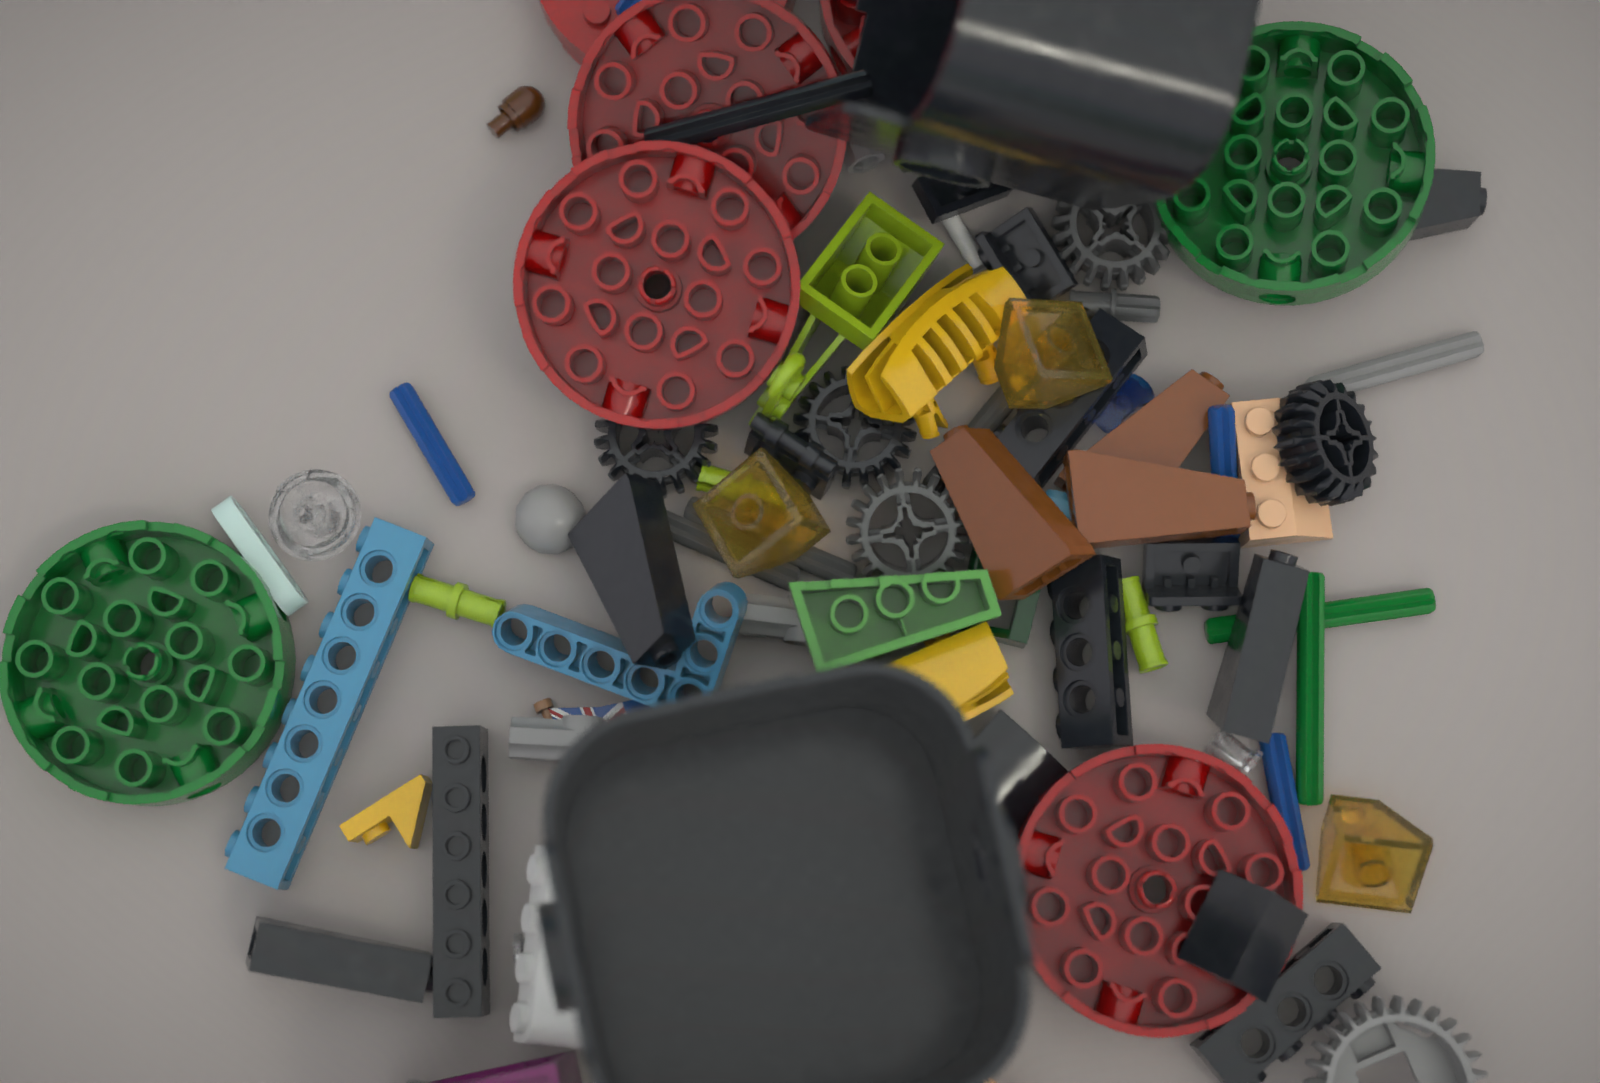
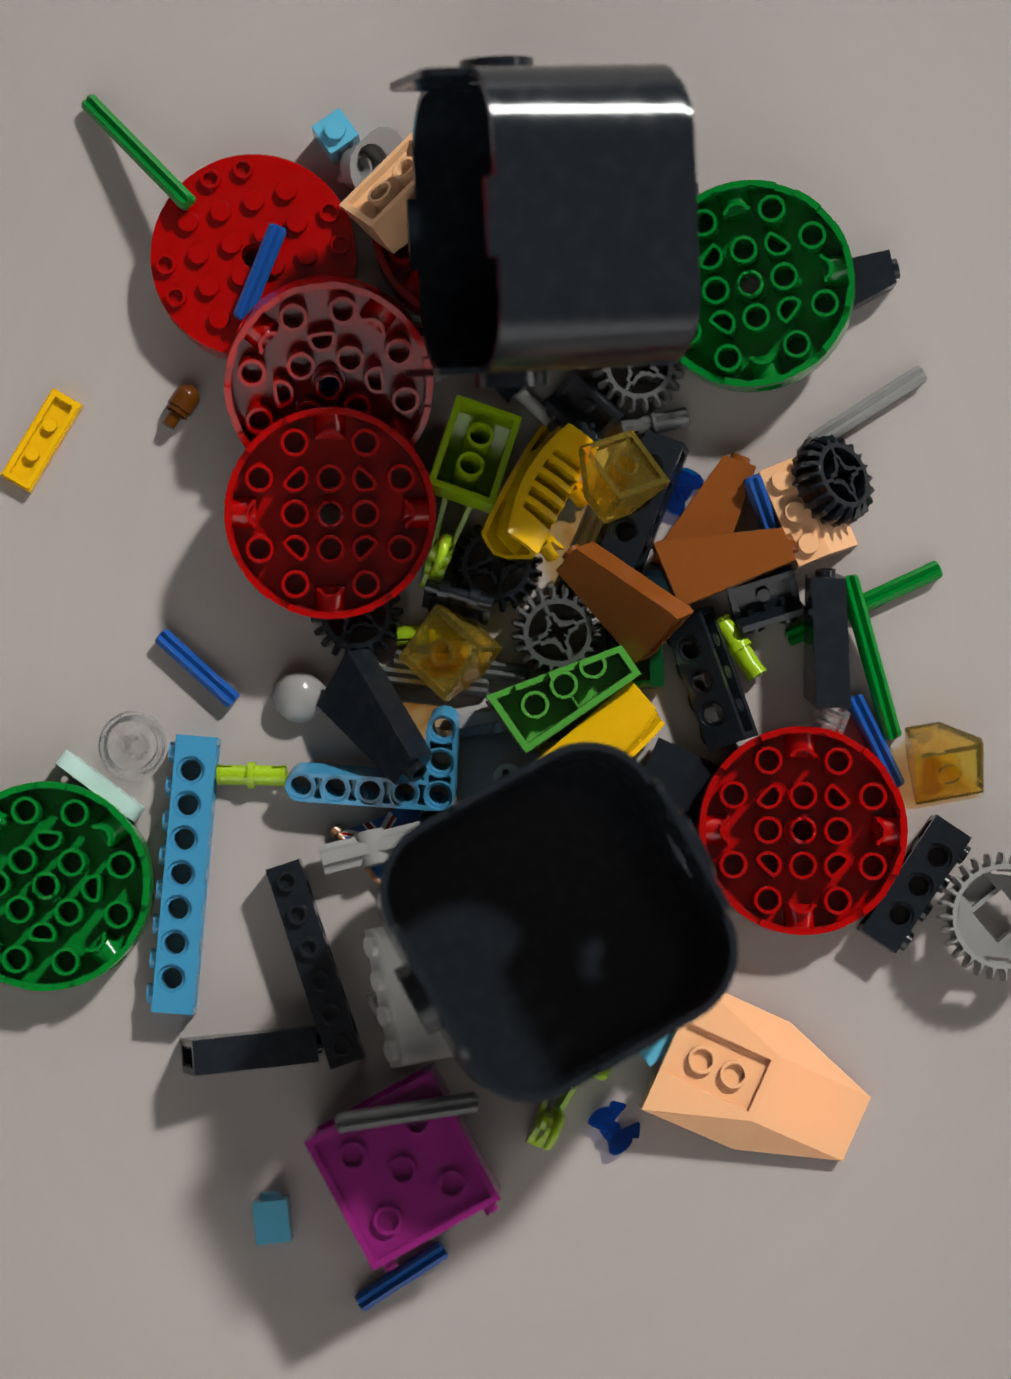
camera: 25 degrees left, 5 degrees up
yellow slope [339,774,432,849] -> none
black axle [644,69,873,145] -> none
black slope [1176,869,1308,1003] -> none
none -> yellow tile [0,388,84,494]

